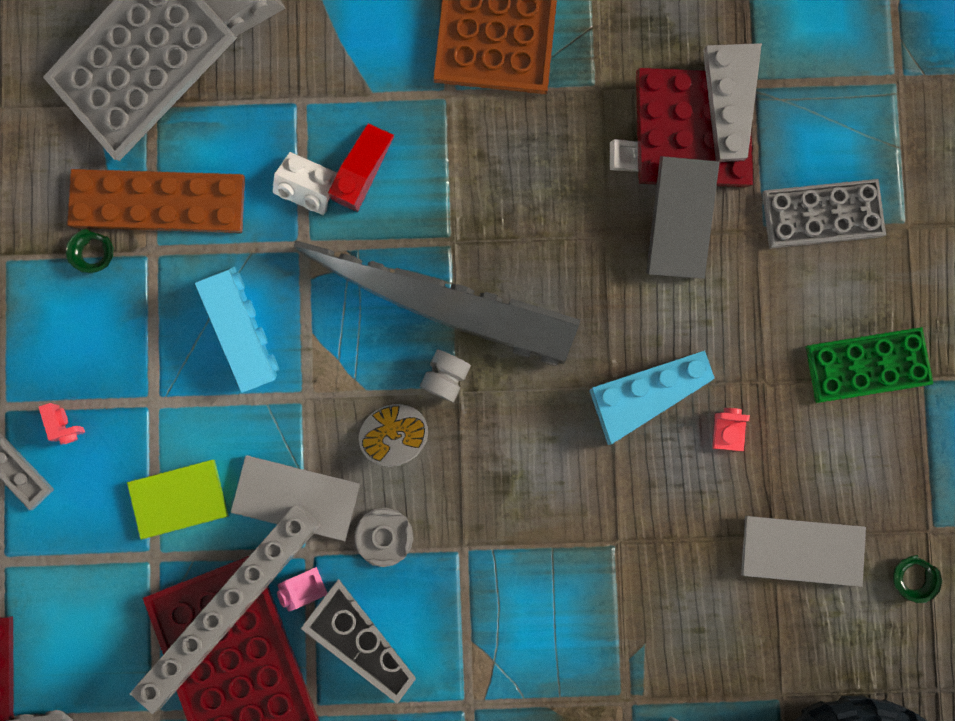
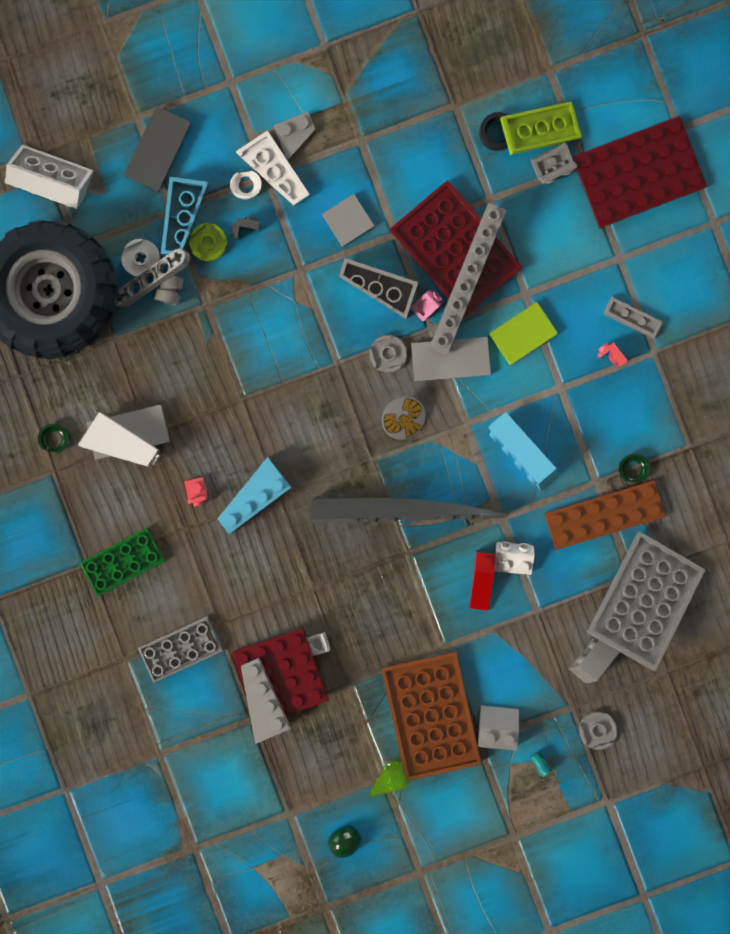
camera: 155 degrees right, 5 degrees up
light grey wheel [419,349,471,403] -> none
dark grey tile [646,156,720,279] -> none
none -> white slope [78,412,160,467]

